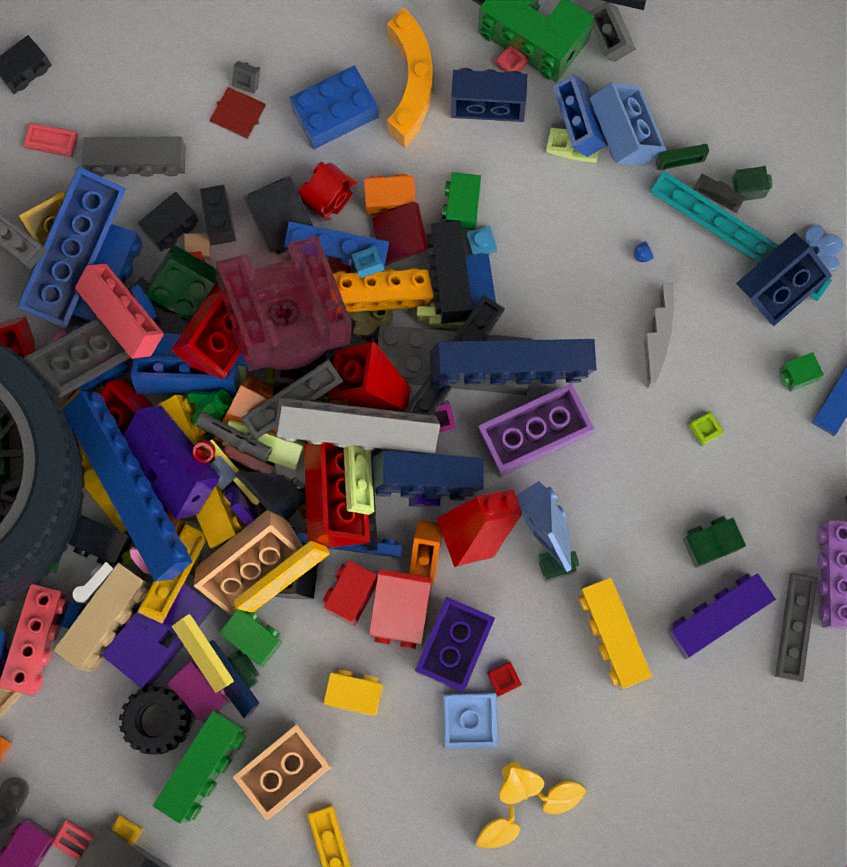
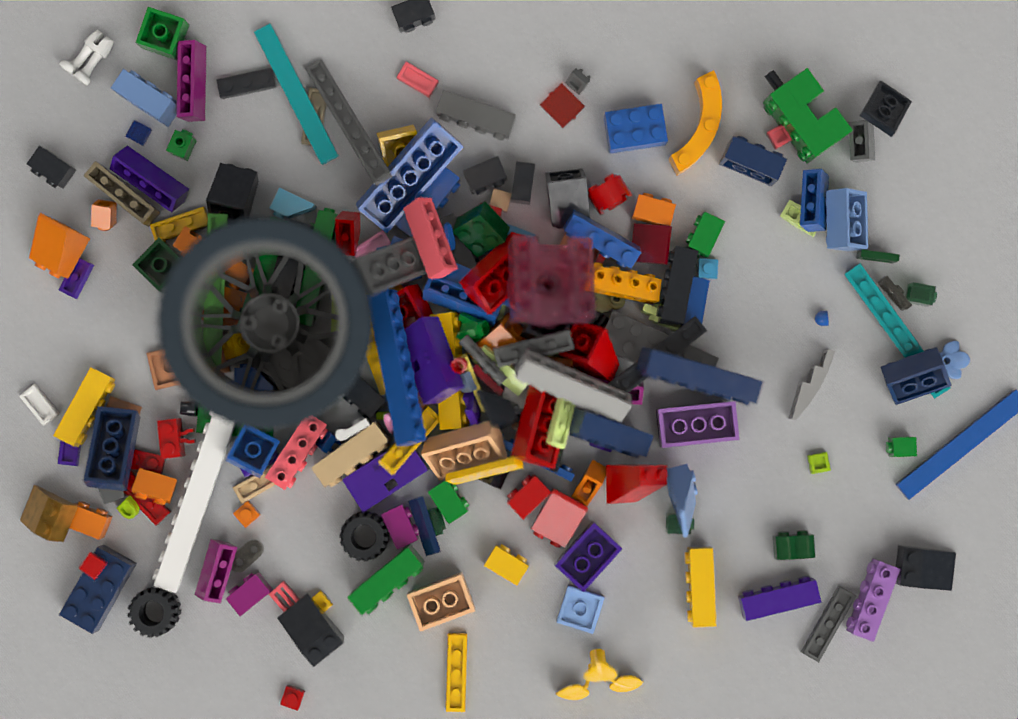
camera: 15 degrees right, 10 degrees up
light yellow tile [172,614,234,693] -> none
dark azure plate [351,246,384,278] -> none
red tile [487,661,522,697] -> none

